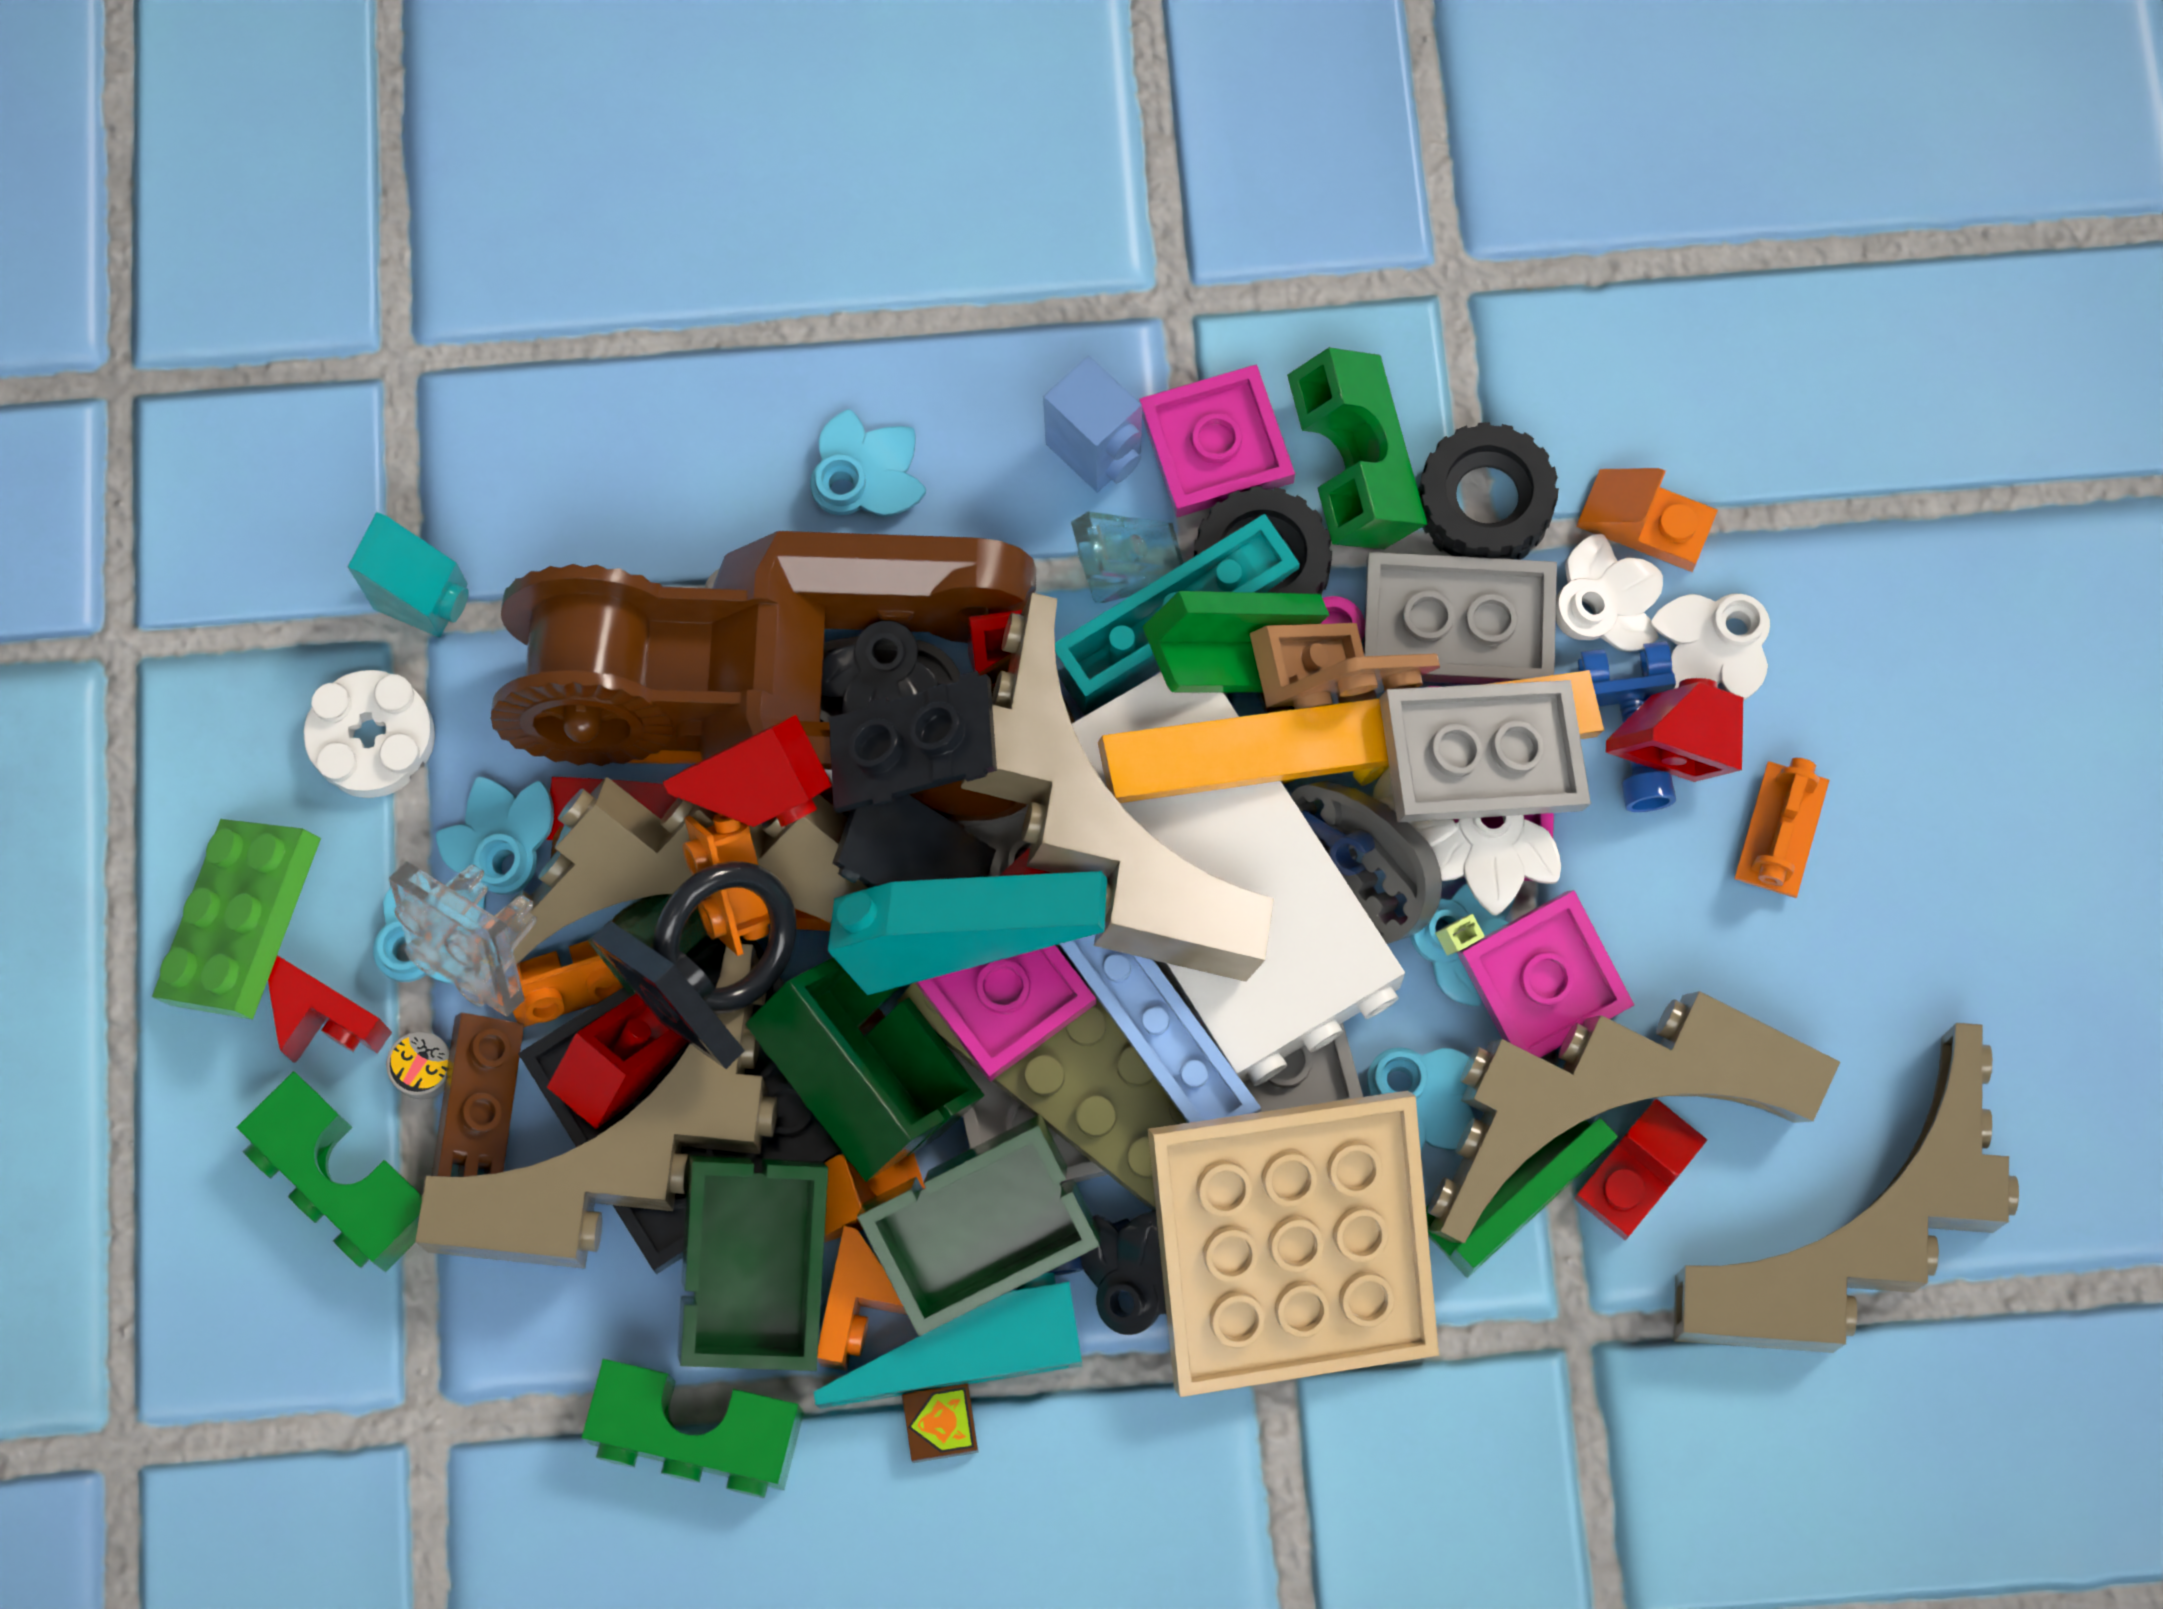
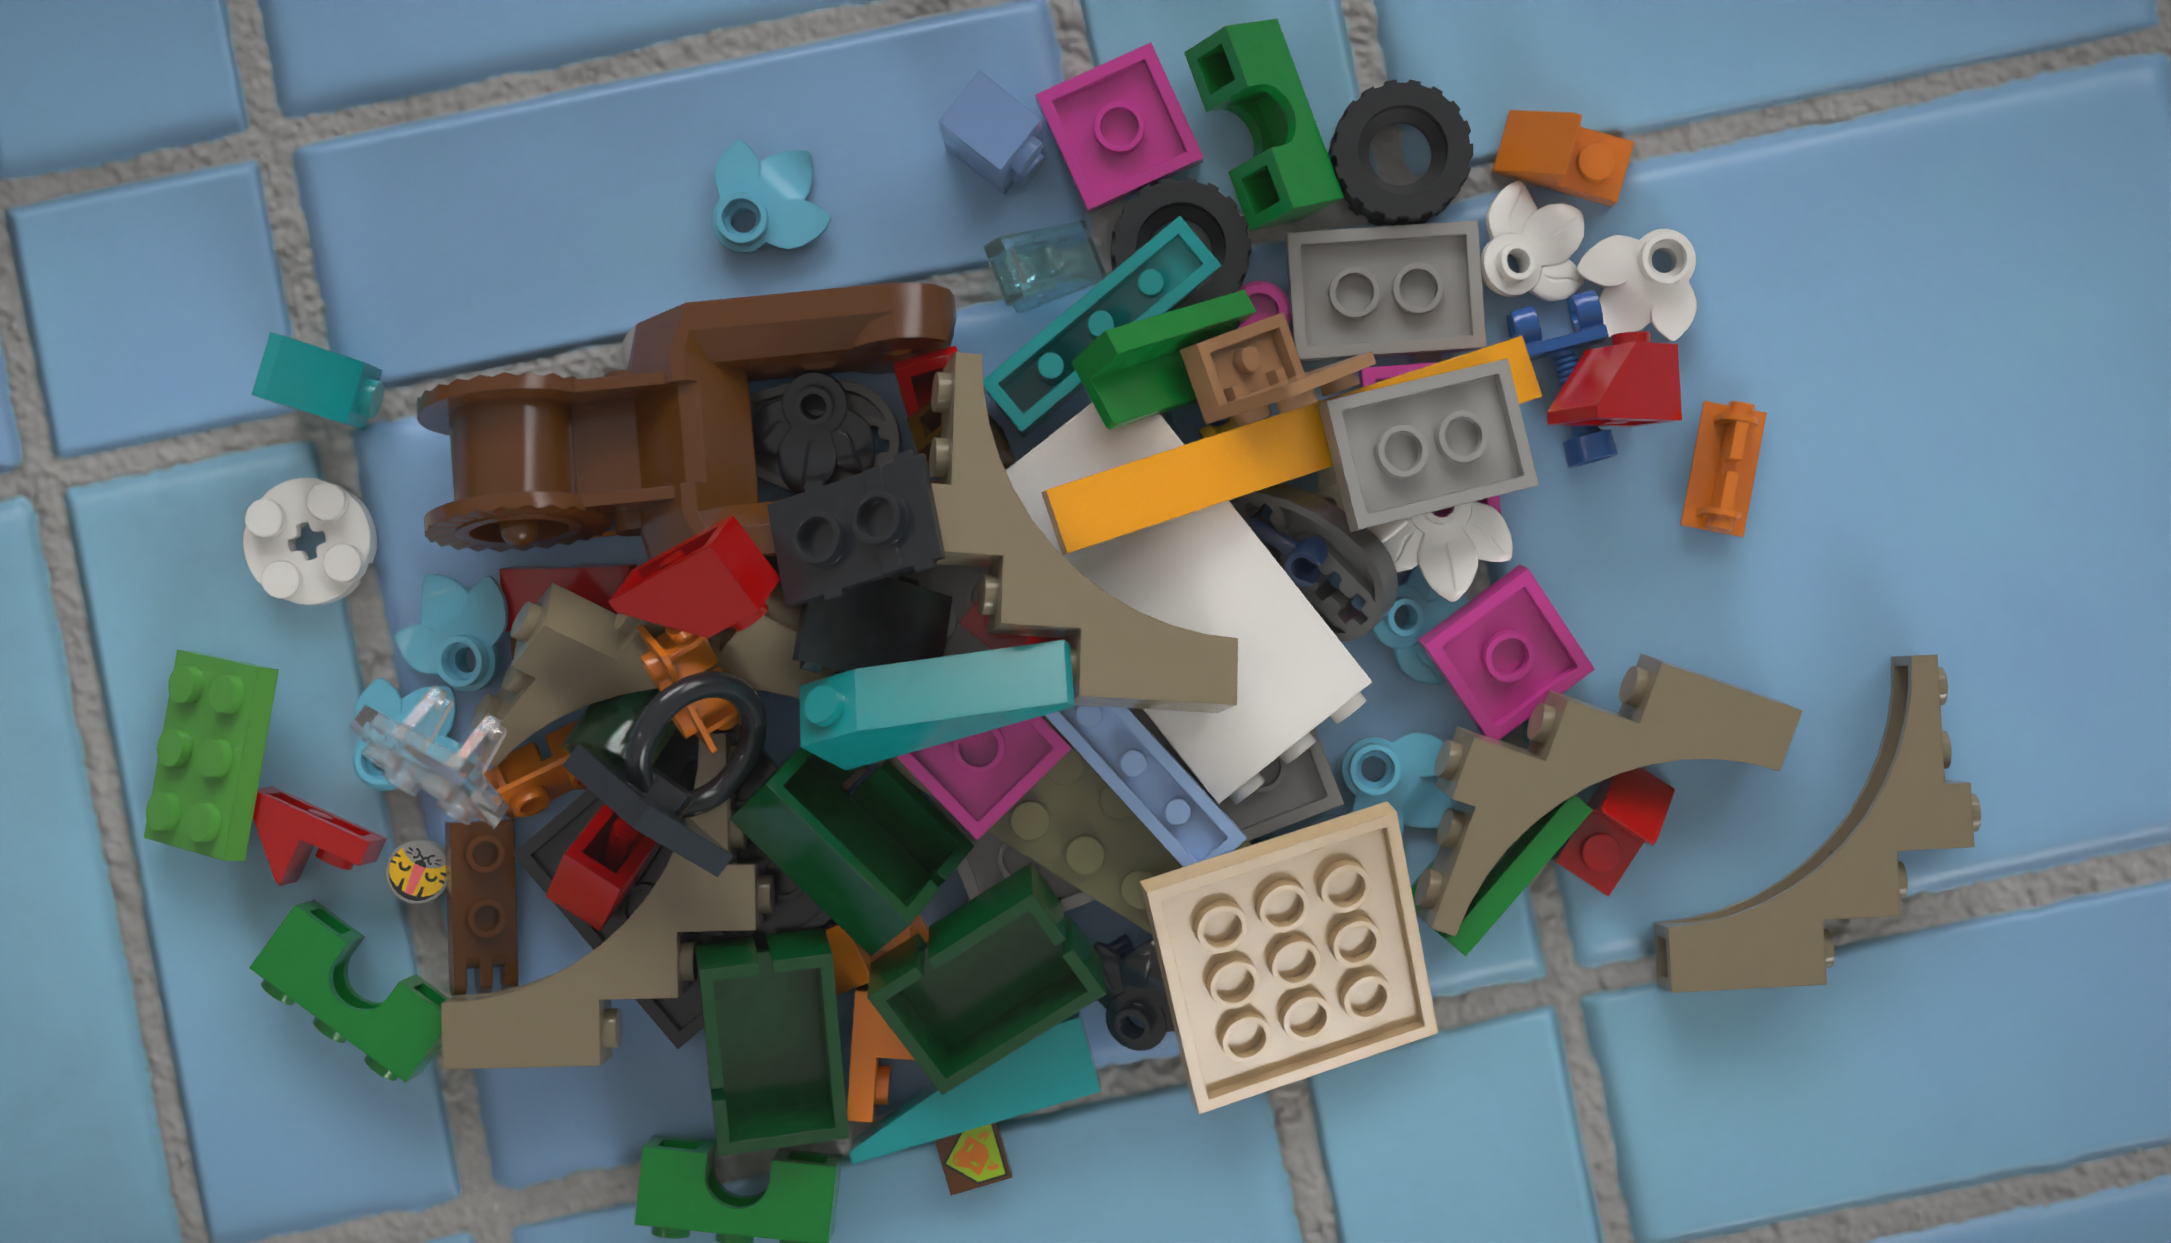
camera: 10 degrees left, 15 degrees up
yellowish green piece [1435,914,1485,956] -> none

